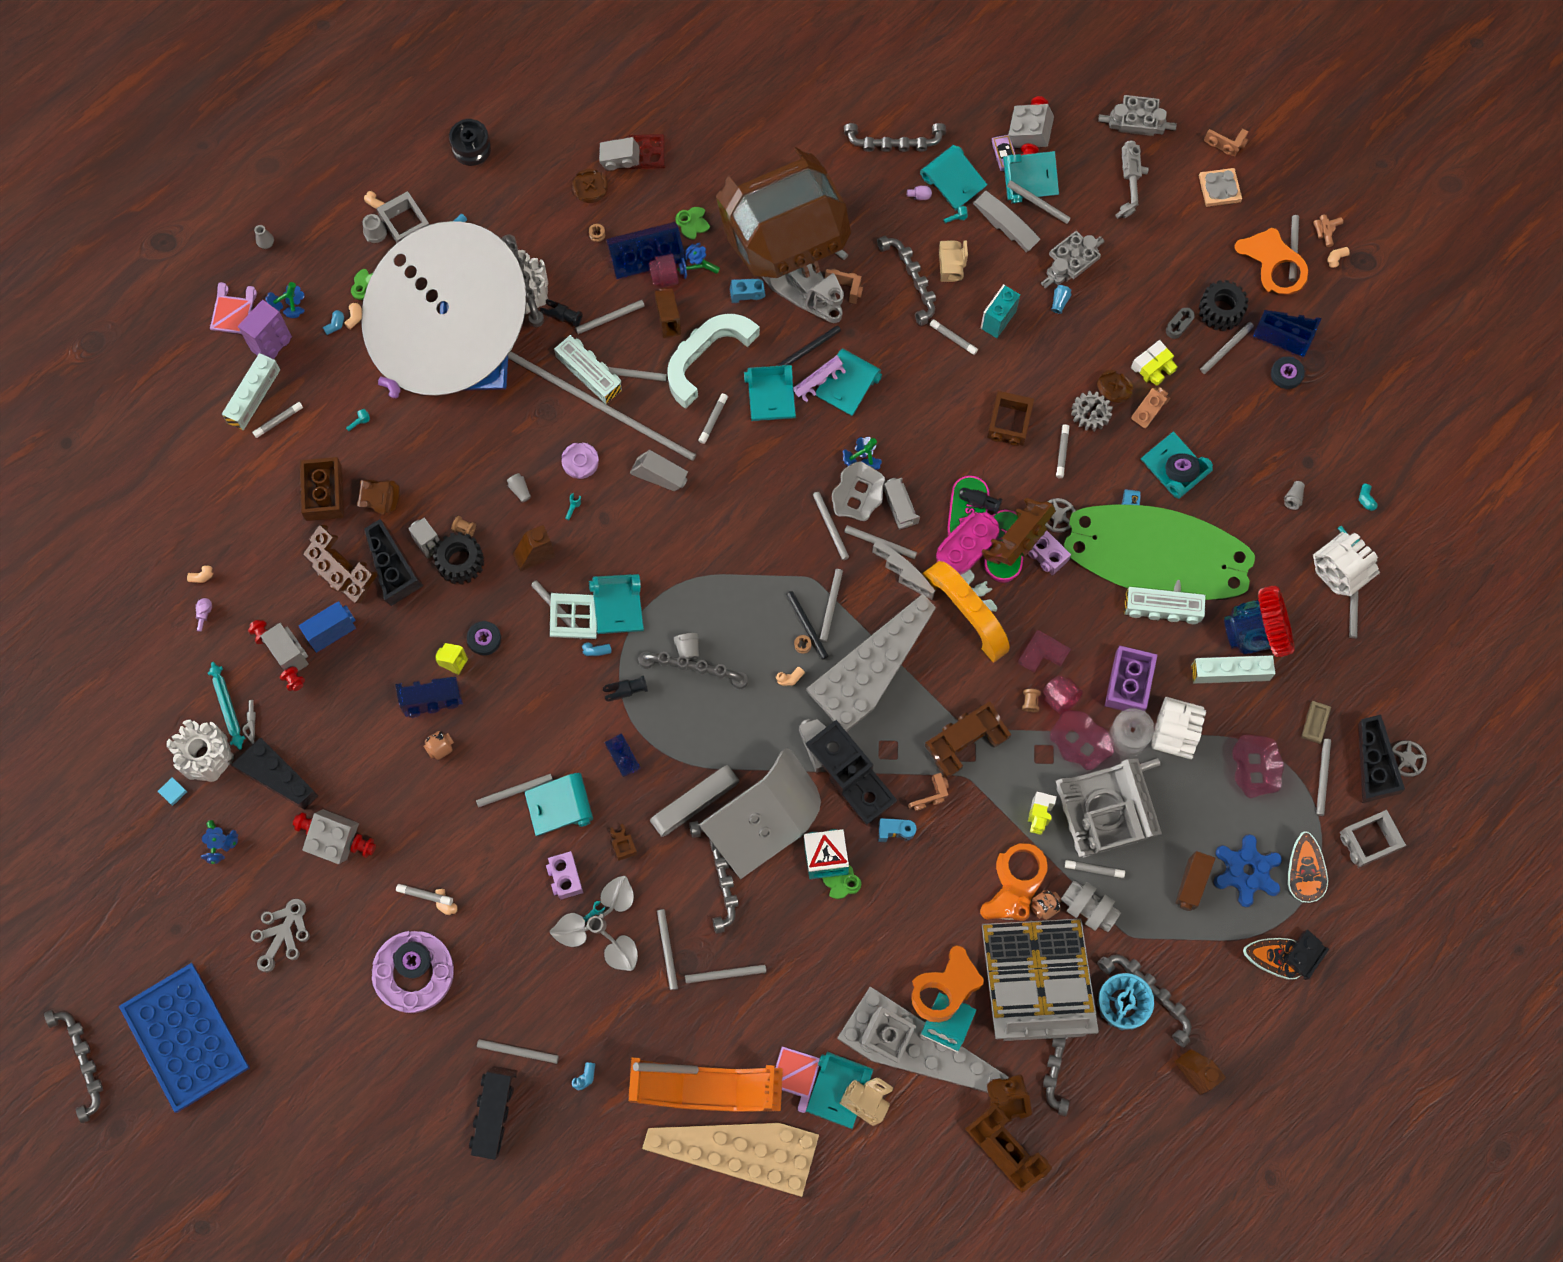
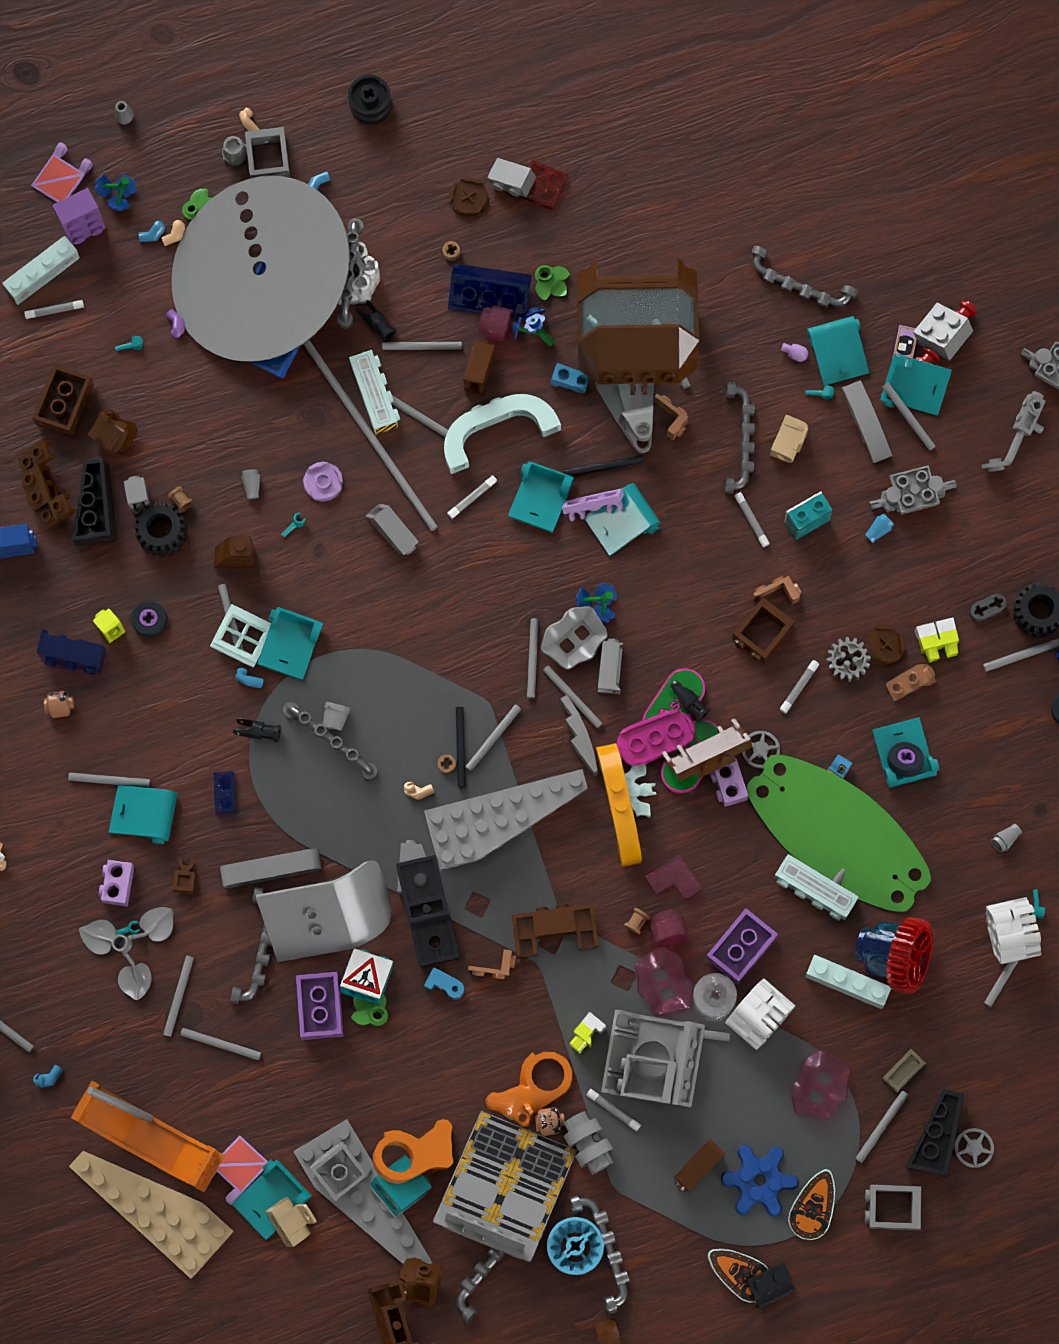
camera: 30 degrees right, 5 degrees up
none -> medium lavender brick [296,972,344,1040]
none -> nougat bracket [752,576,801,605]

